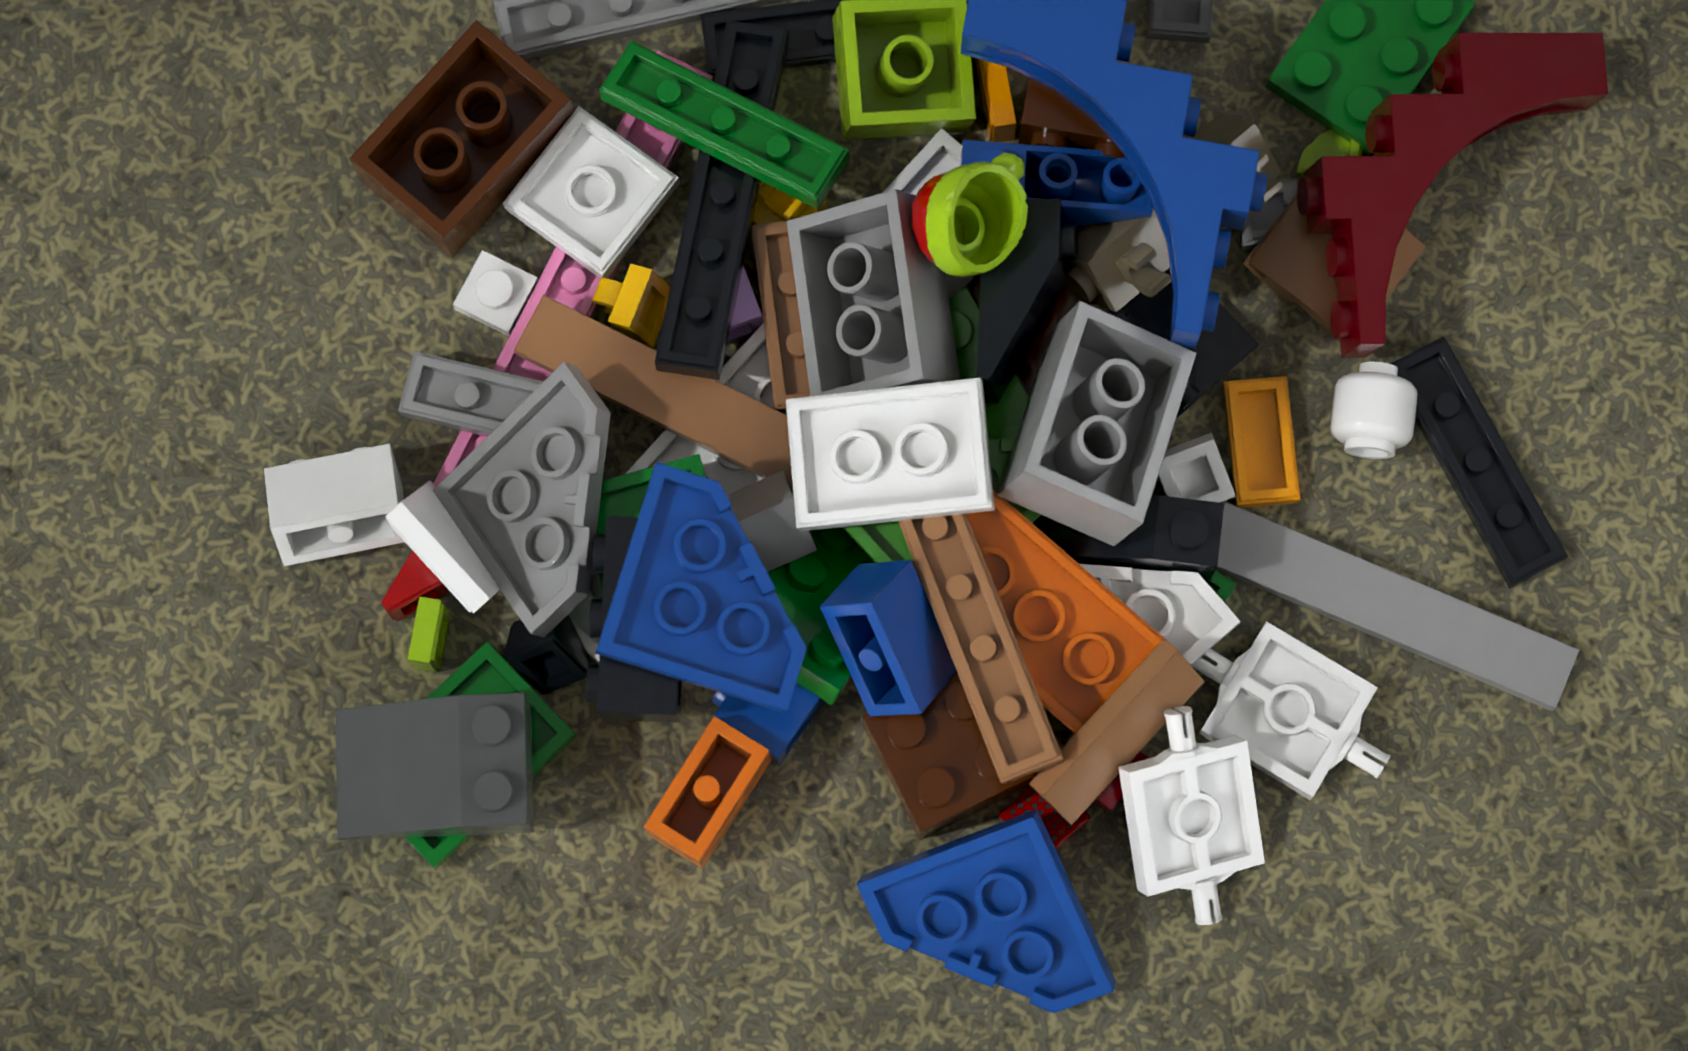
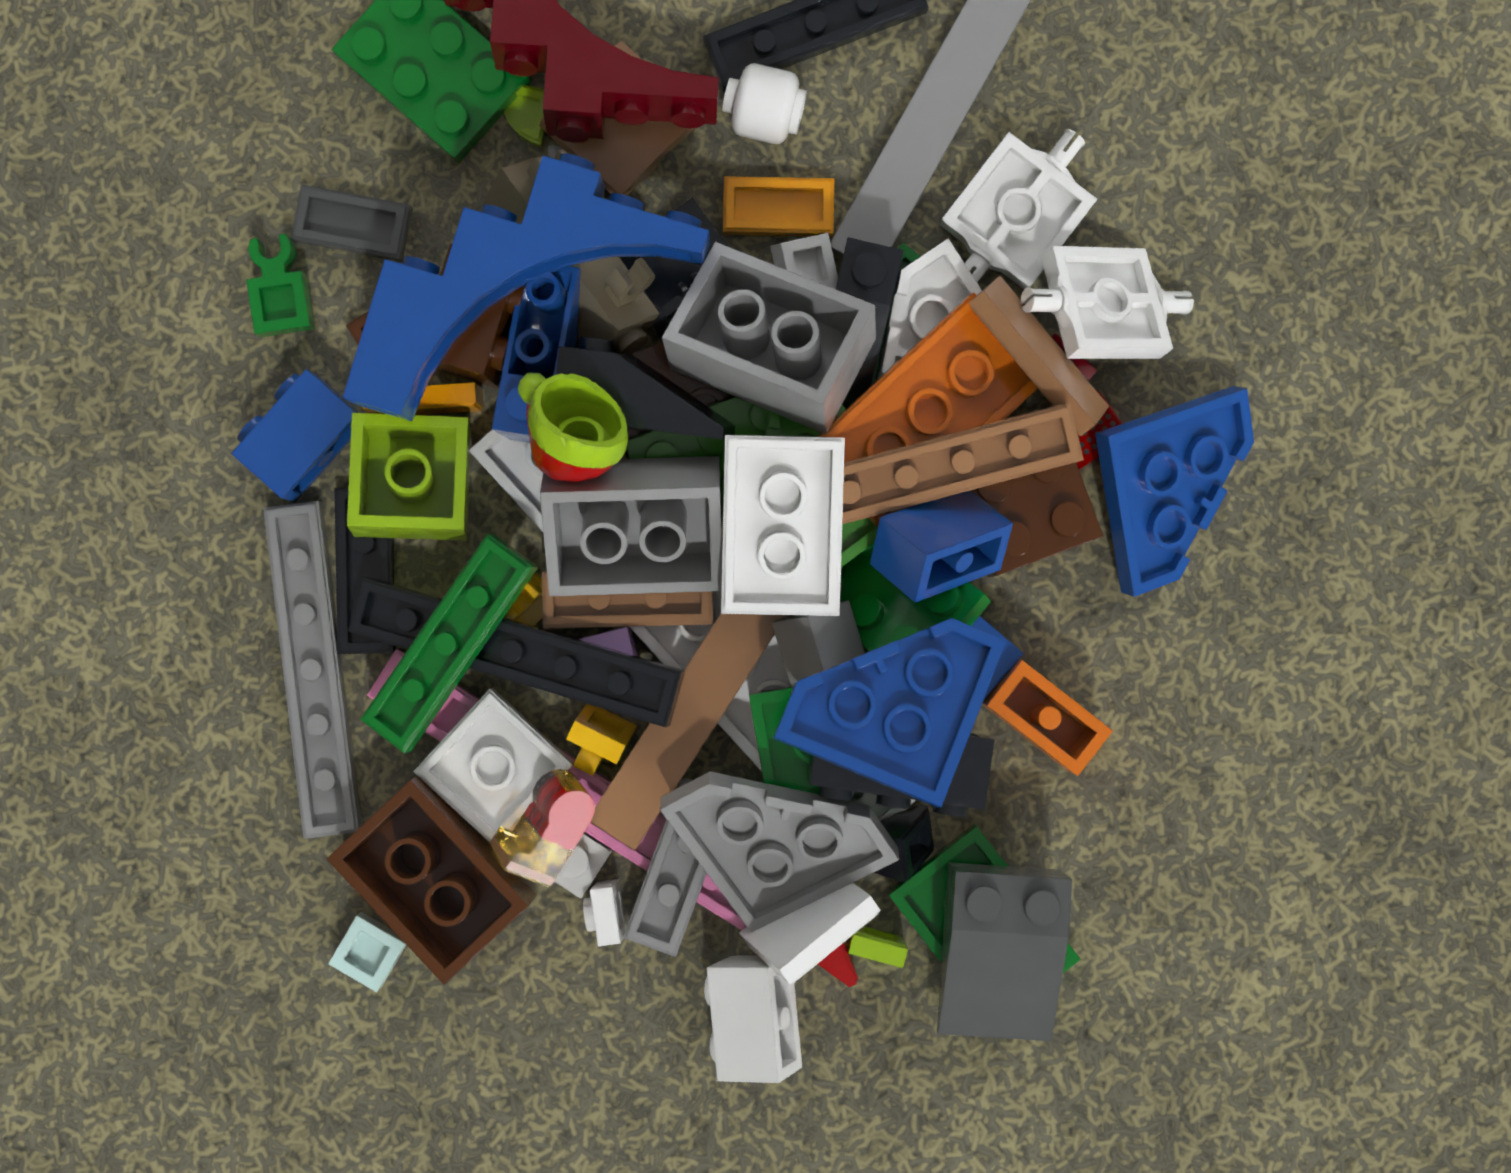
camera: 85 degrees left, 10 degrees up
none -> light aqua plate [329,912,406,992]
none -> leg [488,769,595,888]
none -> white plate [583,879,626,947]

